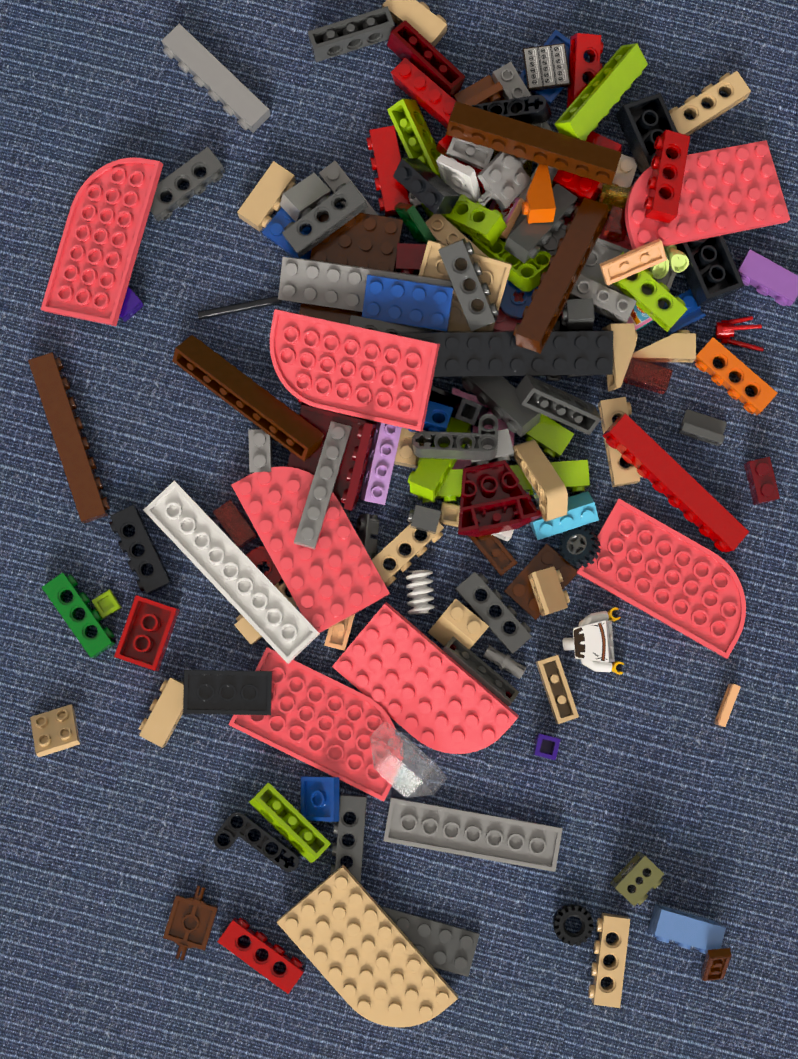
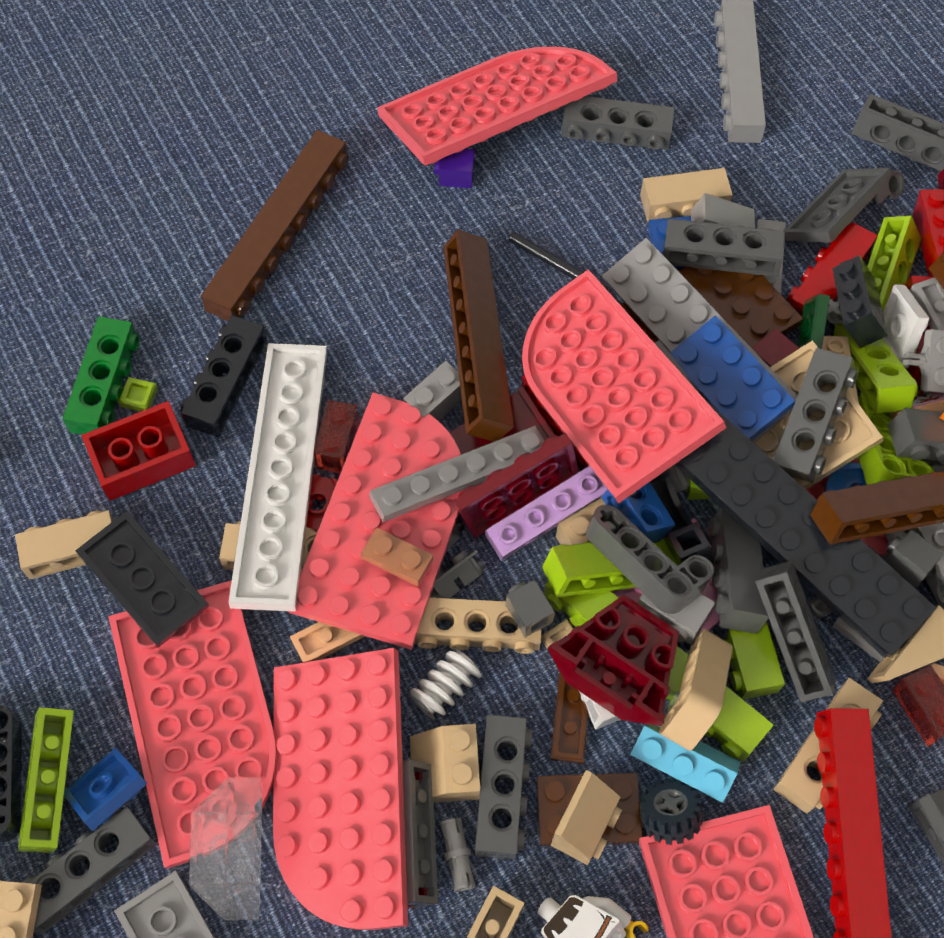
camera: 45 degrees right, 20 degrees down
none -> nougat plate [361,527,433,586]
none -> dark grey hinge [783,168,904,243]

